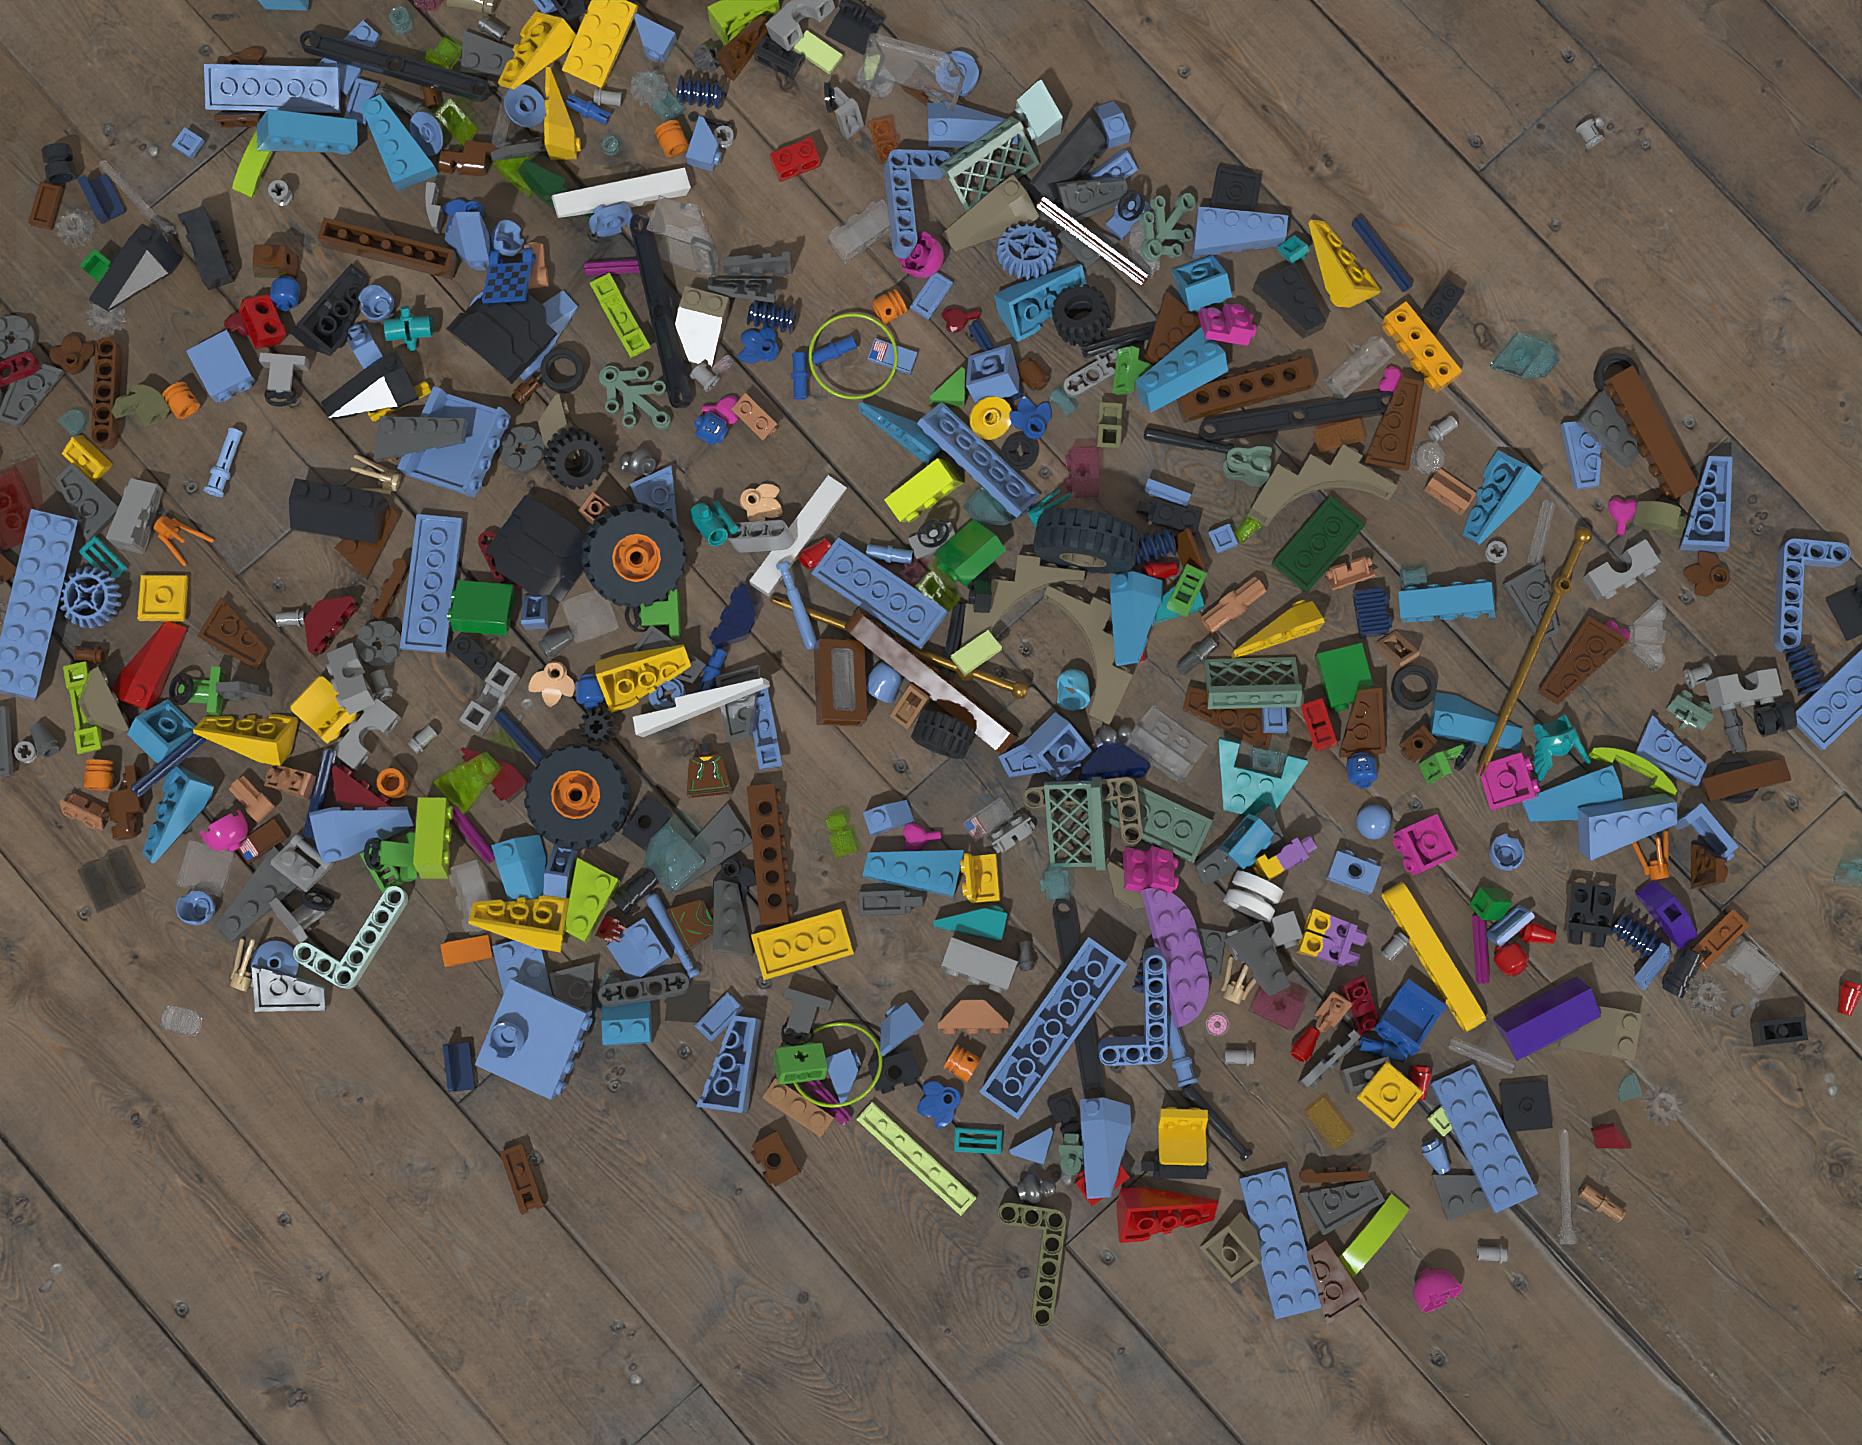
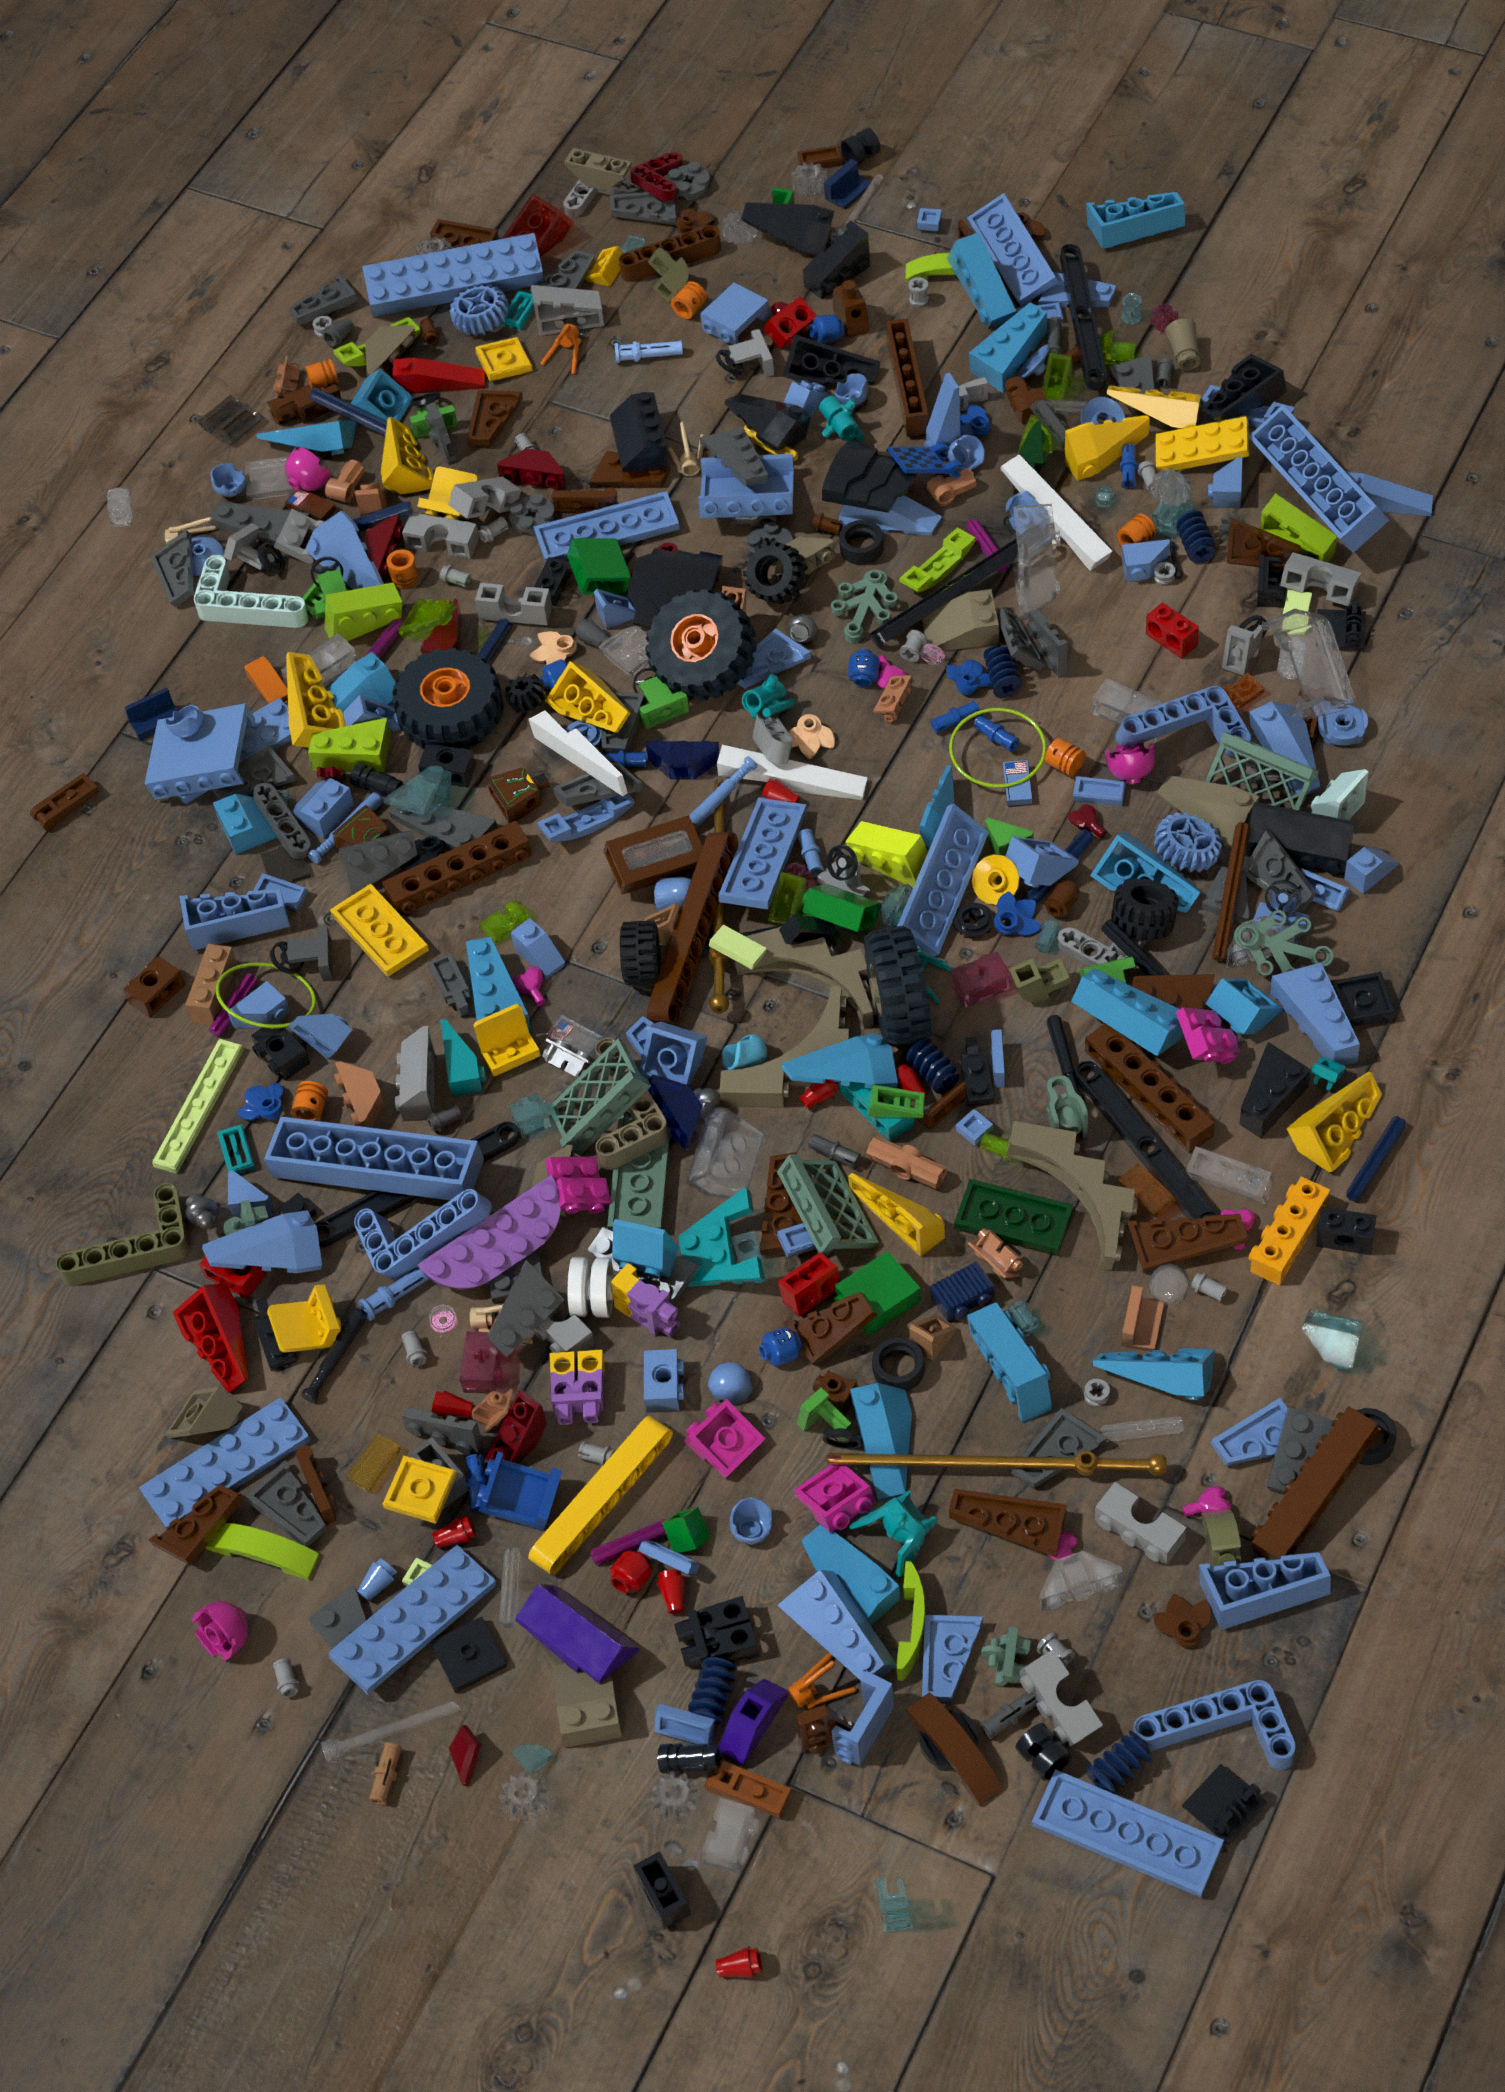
camera: 75 degrees right, 25 degrees down
bright green brick [773,1042,828,1085] -> none

